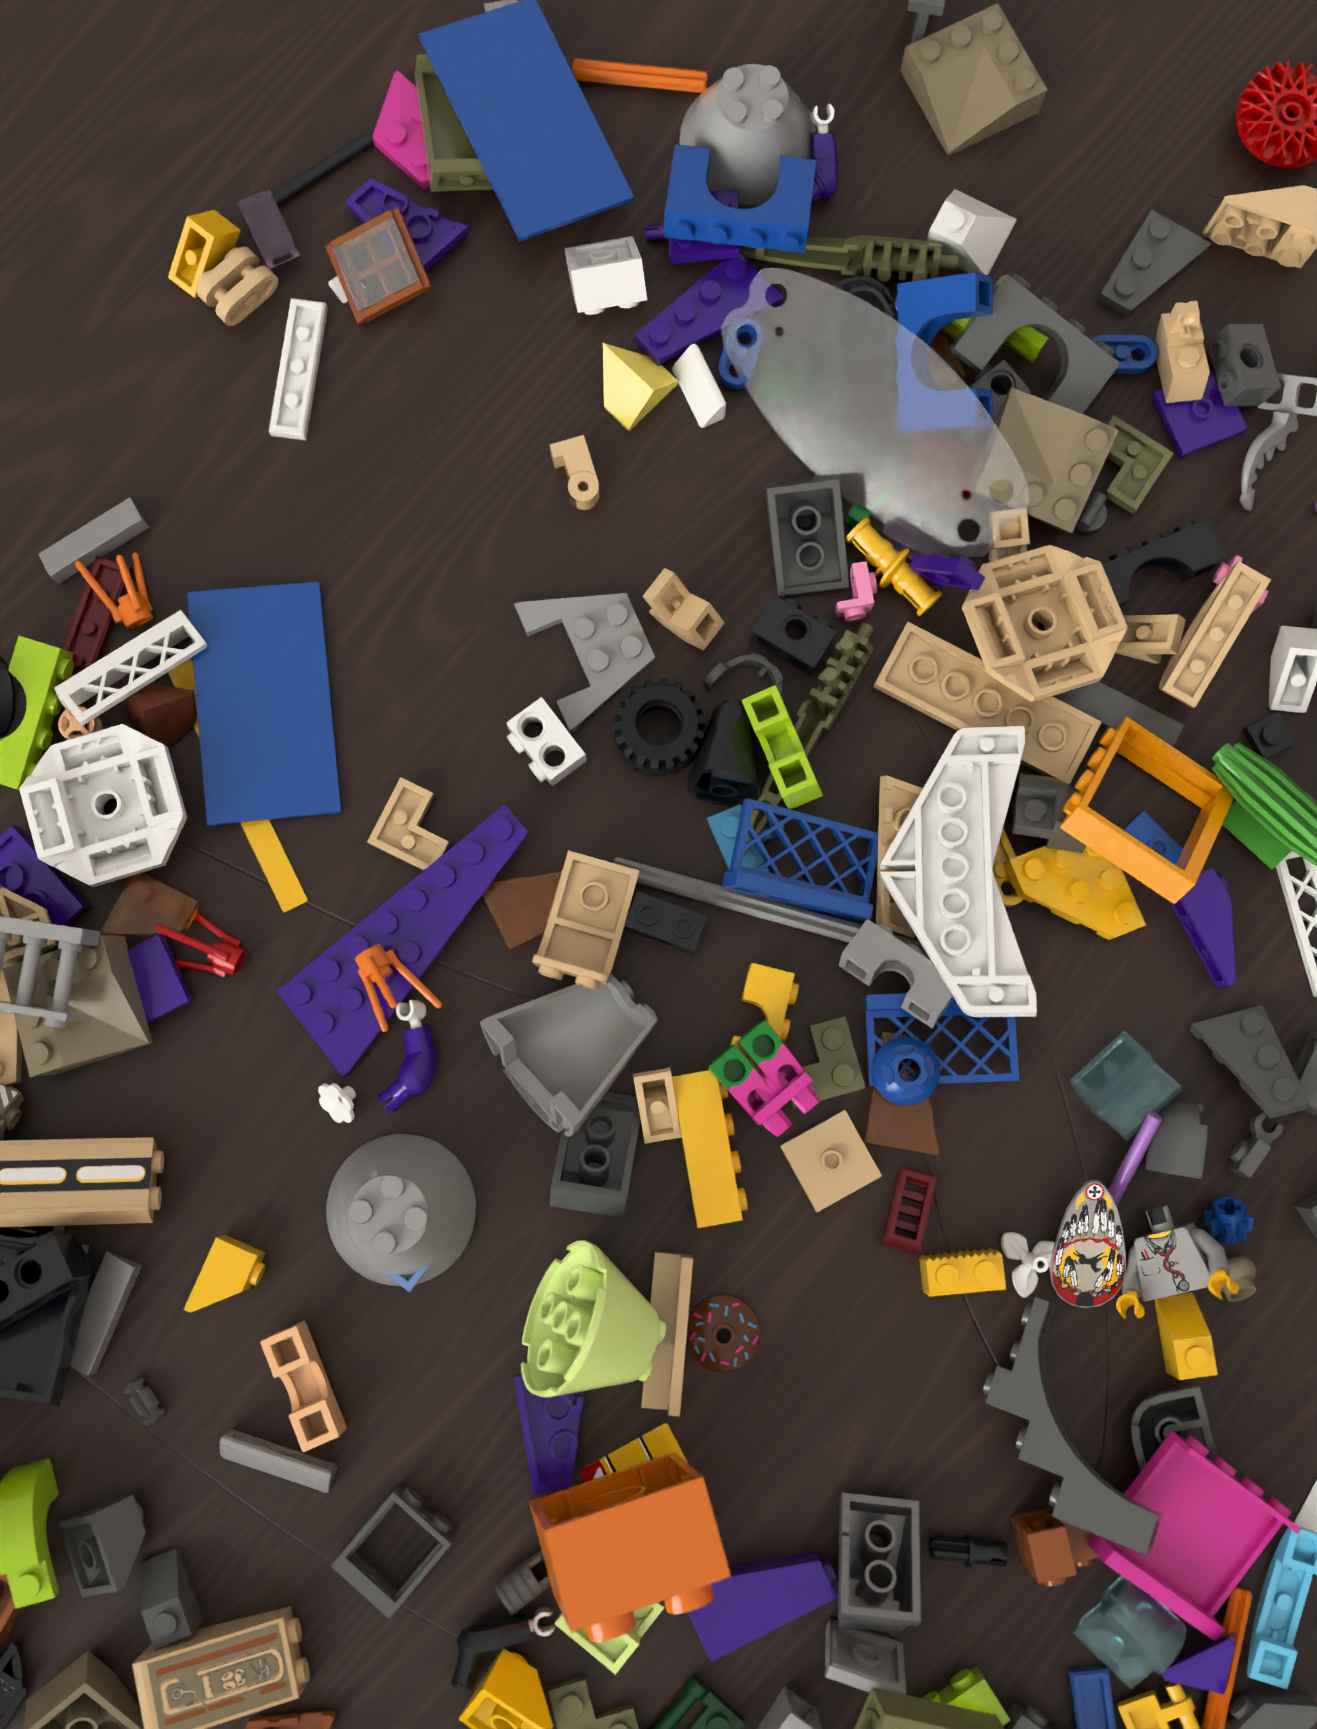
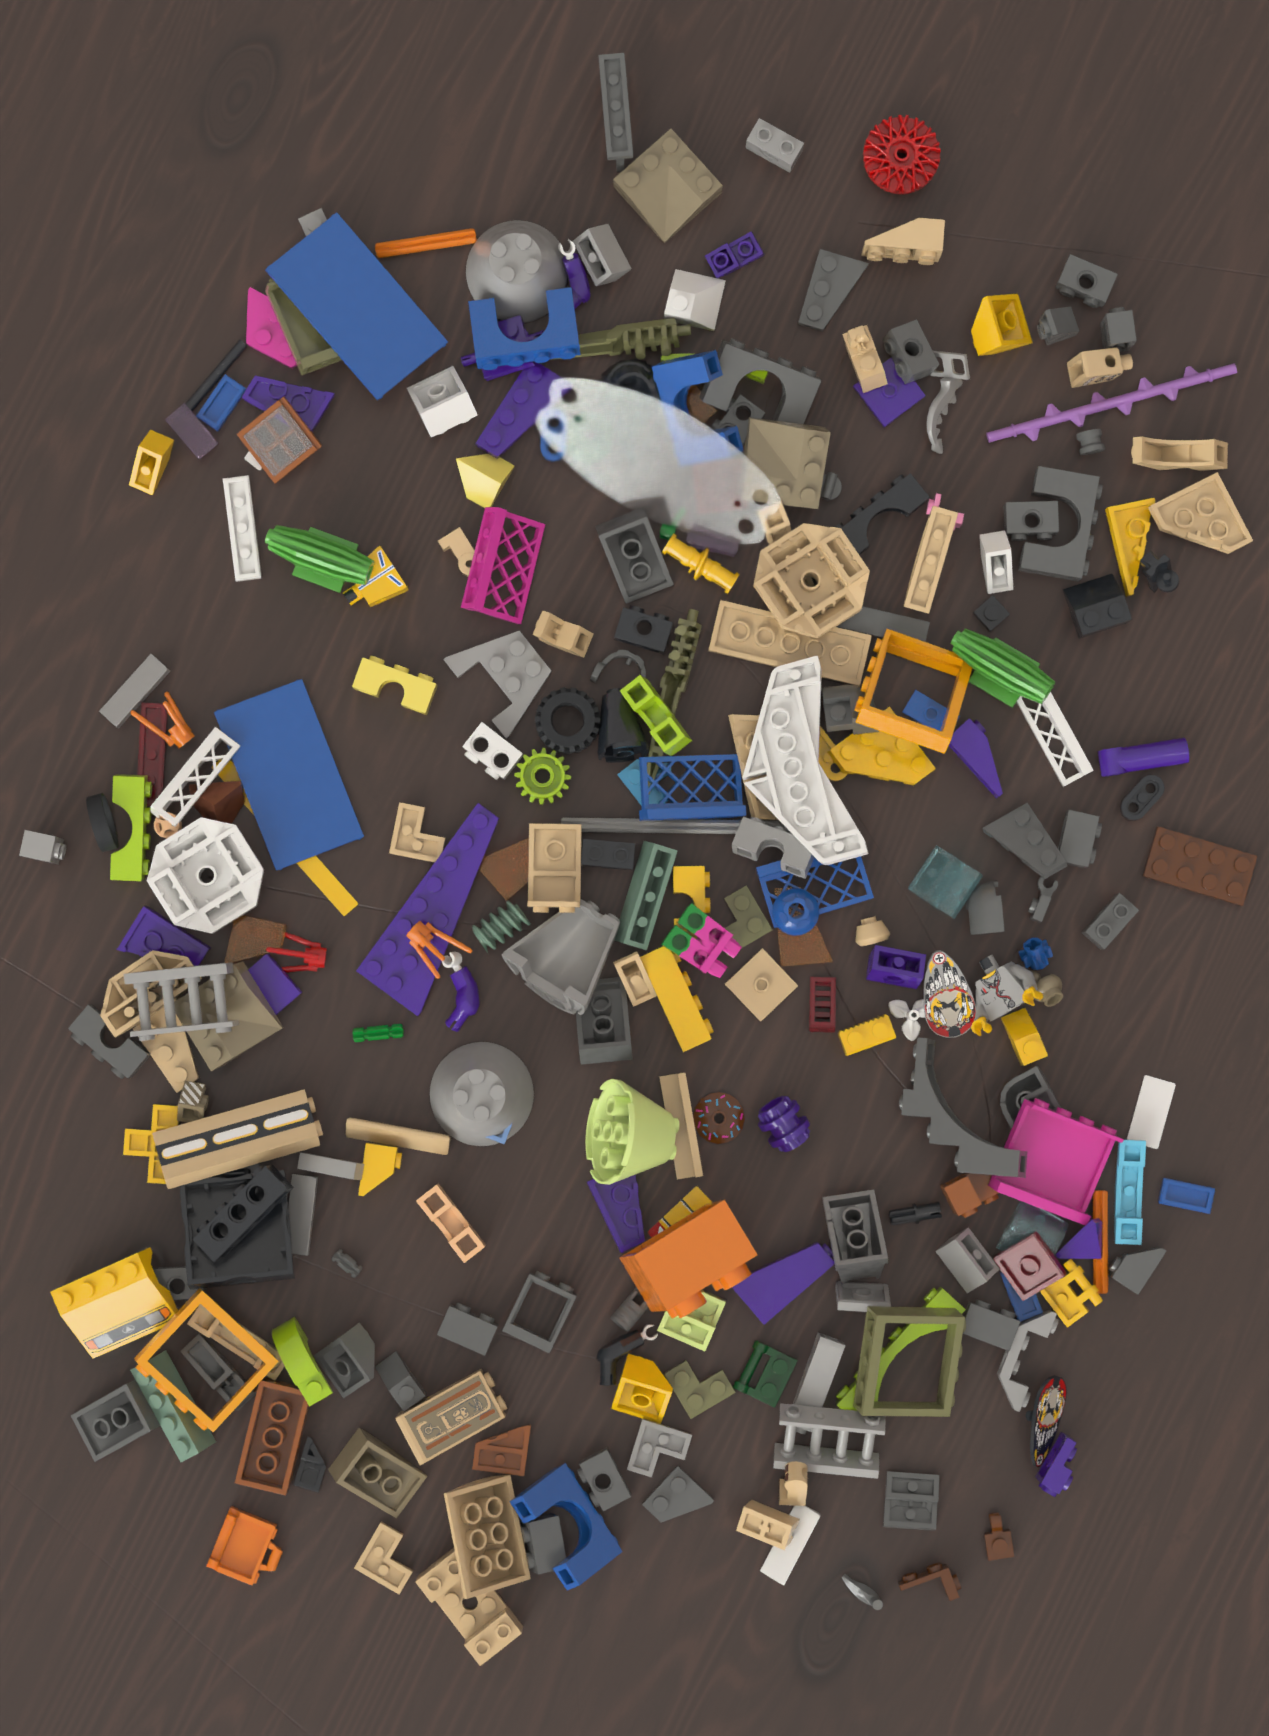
camera: 15 degrees left, 5 degrees up
tan brick [197,247,279,326] -> none
light grey slope [219,1429,338,1493] -> none
white plant [318,1083,356,1123] -> none
white slope [672,343,726,428] -> none
bright pink bracket [834,561,877,621] -> none
dark purple plate [909,552,985,590] -> none
blue plate [1092,335,1158,374] -> none
olive plate [1104,415,1174,514] -> none
medium lavender bar [1108,1112,1163,1207] -> none
tan slope [1115,614,1186,663] -> none
none -> blue tile [196,374,246,432]
none -> bright green plate [265,525,374,593]
none -> light grey piece [297,1153,364,1180]
none -> yellow torso [343,546,408,607]
none -> tan slope [346,1117,451,1155]
none -> light yellow arch [352,655,437,715]
none -> green axle [353,1024,404,1042]
none -> dark grey brick [437,1302,498,1356]
none -> dark pink fence [461,507,545,624]
none -> sand green piece [472,901,531,953]
none -> lime gear [514,748,571,805]
none -> light grey brick [573,224,631,286]
none -> sand green brick [614,841,677,950]
none -> dark purple slope [705,231,765,279]
none -> light grey brick [746,118,804,173]
none -> dark purple piece [758,1096,810,1152]
none -> tan cone [855,916,890,946]
none -> dark purple brick [866,945,926,989]
none -> light grey brick [936,1227,999,1293]
none -> plate [993,1231,1066,1301]

